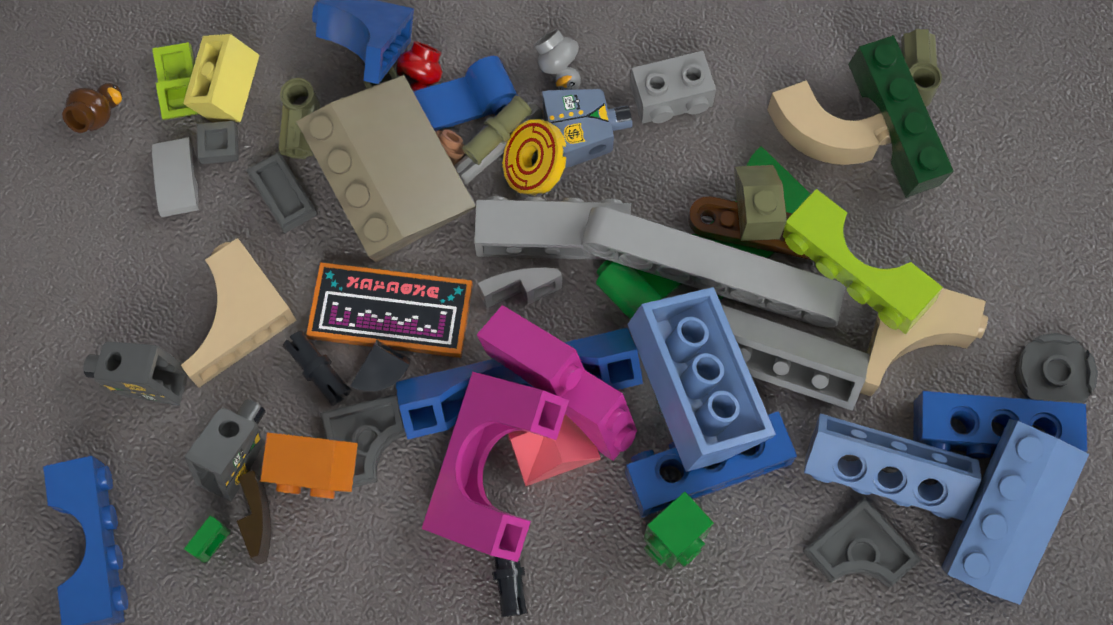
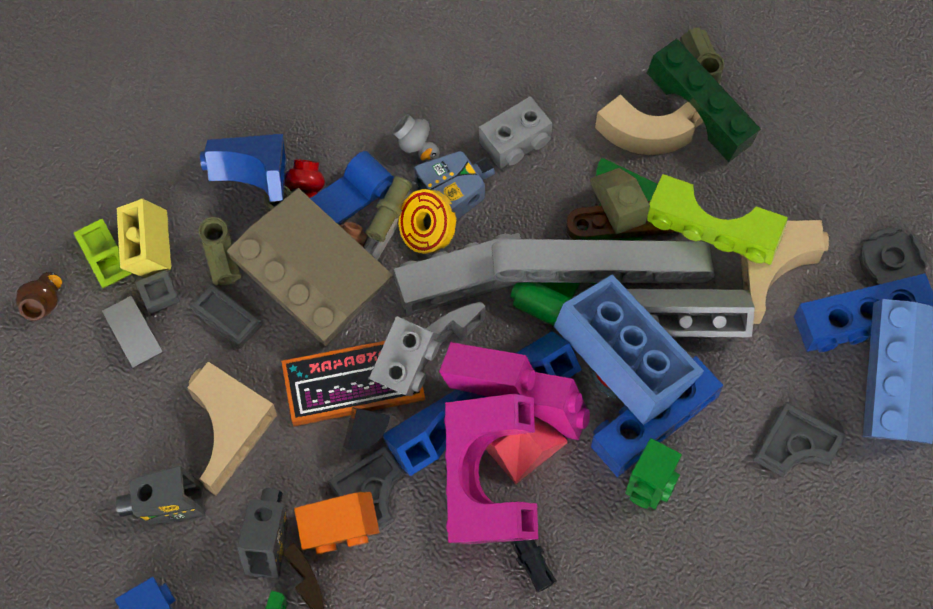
camera: 20 degrees left, 5 degrees down
black pin [282,330,352,406] -> none
medium blue brick [804,413,981,521] -> none
none -> light grey brick [369,316,440,396]

